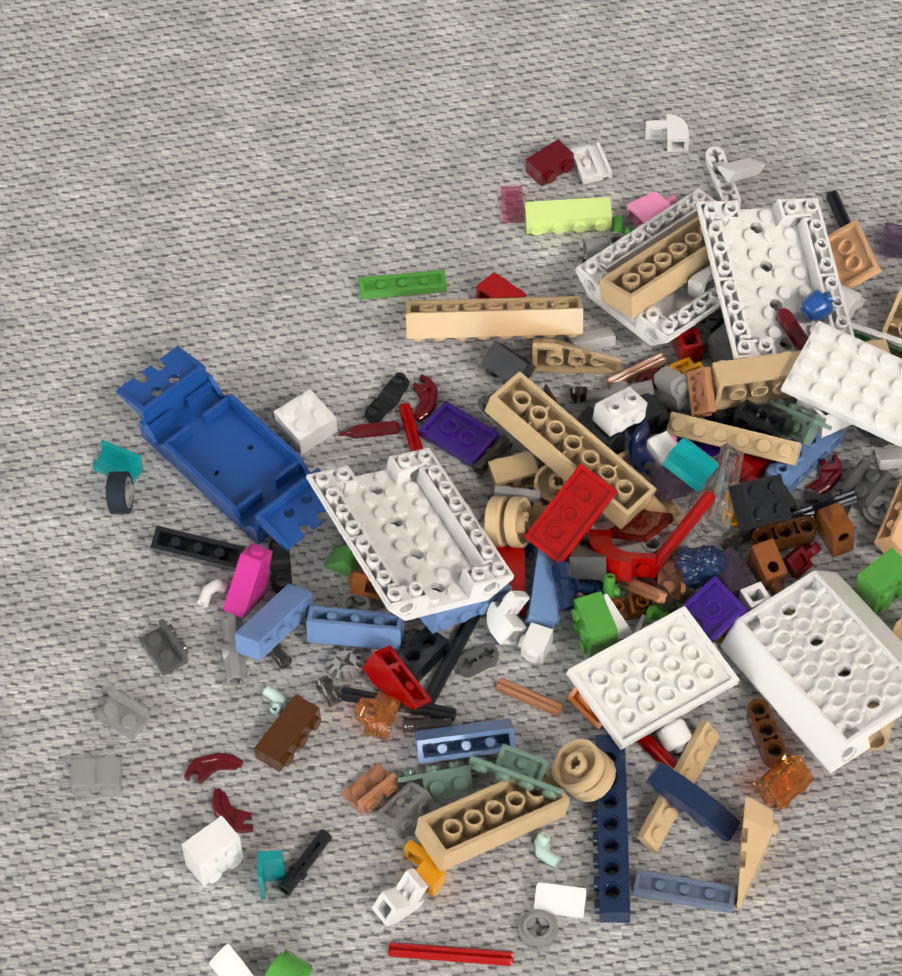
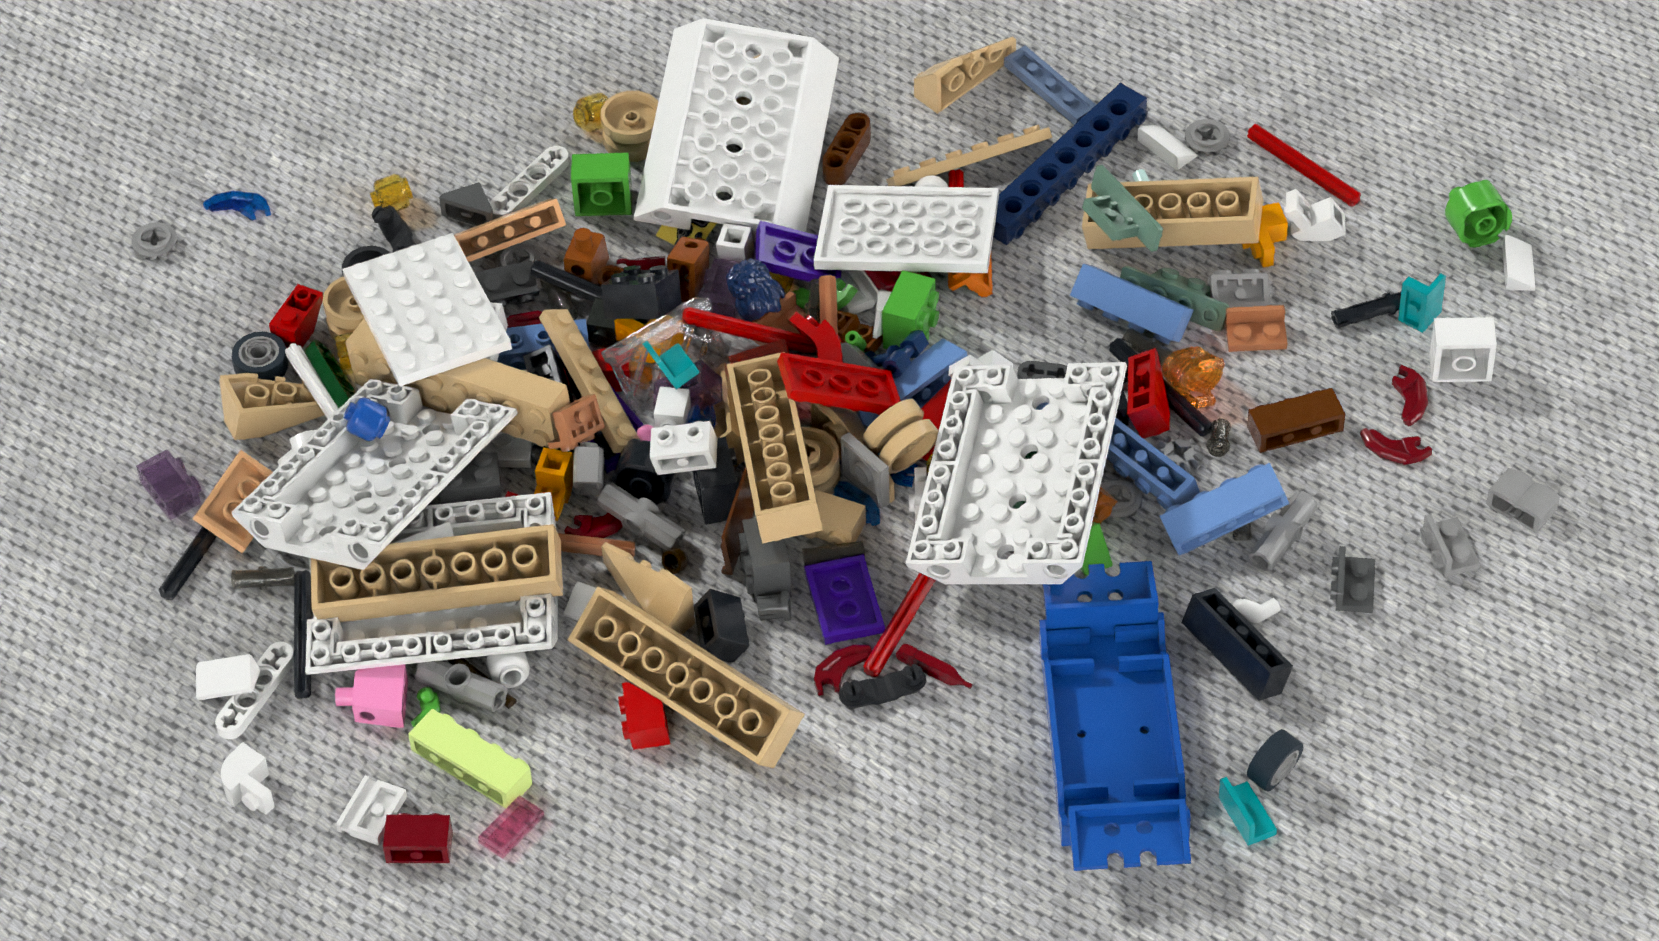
camera: 140 degrees left, 5 degrees down
dark pink slope [223,543,272,619] -> none
light aqua arm [263,685,287,717] -> none
black piece [268,538,292,594] -> none
white brick [274,389,338,455] -> none
bright green plate [359,270,447,300] -> none
nougat axle [496,678,563,716] -> none
white brick [518,622,553,663] -> none
tan wheel [552,739,616,802] -> none
dark blue slope [647,762,741,842] -> none
clear orange brick [753,754,814,810] -> none
sand green bracket [768,398,832,446] -> none
dark red piece [776,308,809,351] -> none

